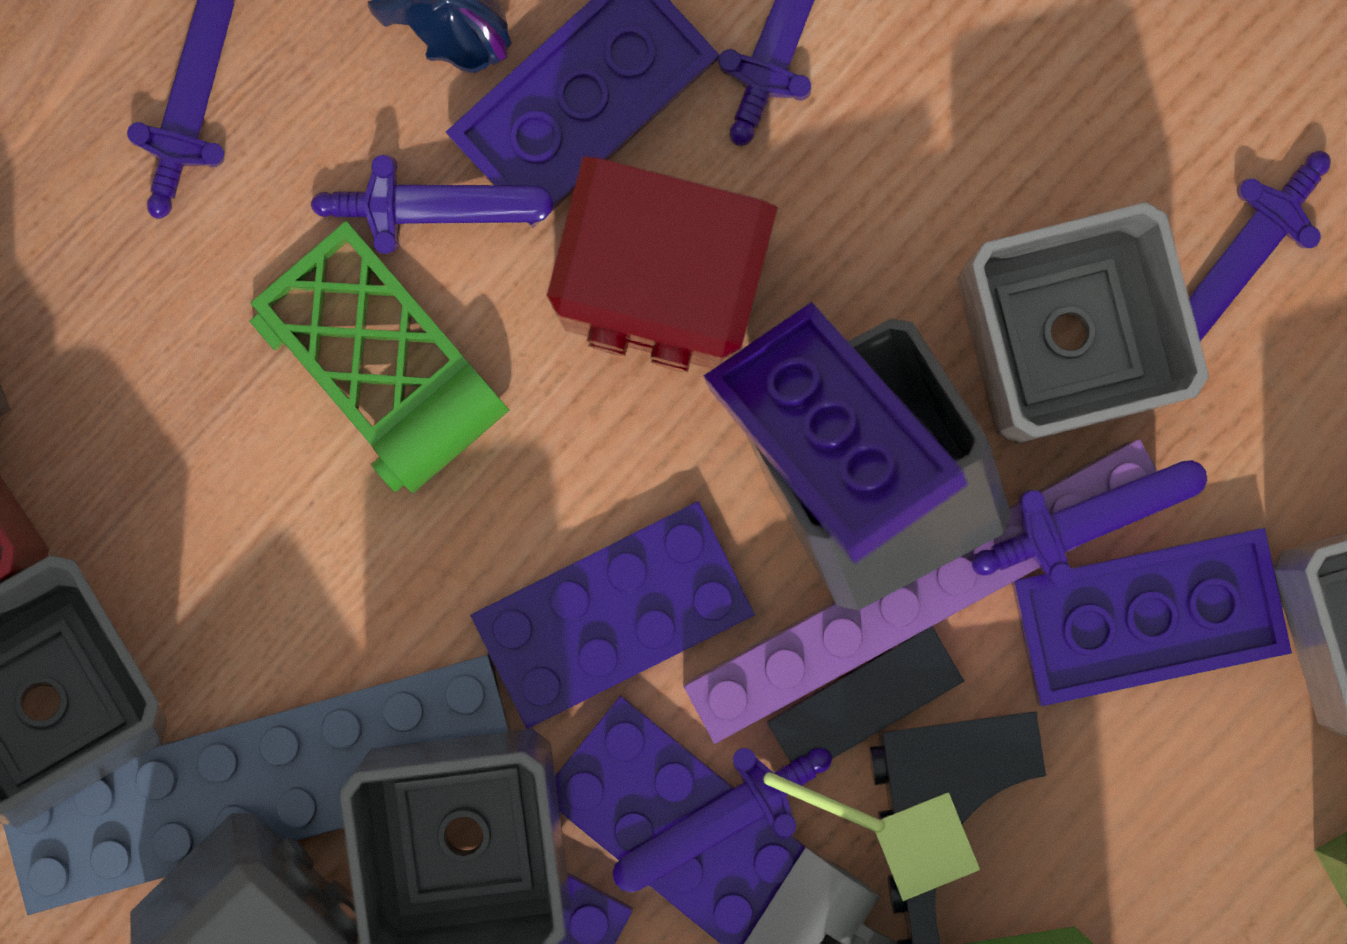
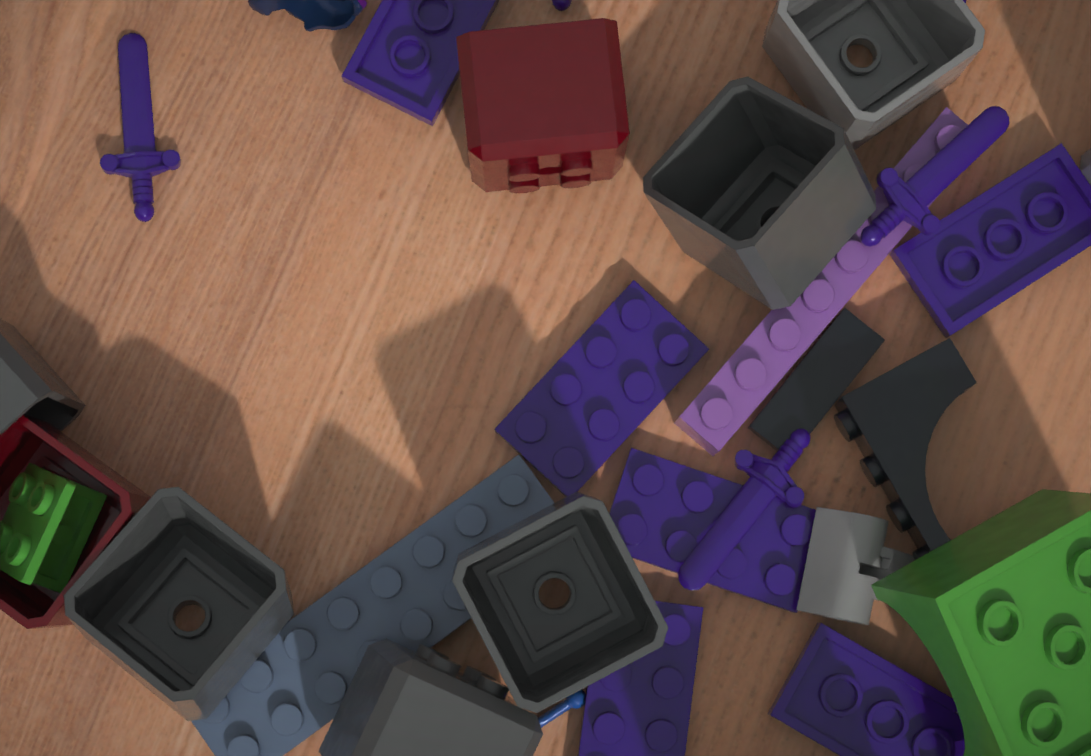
camera: 25 degrees left, 5 degrees down
bright green piece [249,221,510,494] -> none
dark purple sword [311,155,553,254] -> none
dark purple plate [703,302,967,564] -> none
yellowish green piece [763,773,980,901] -> none

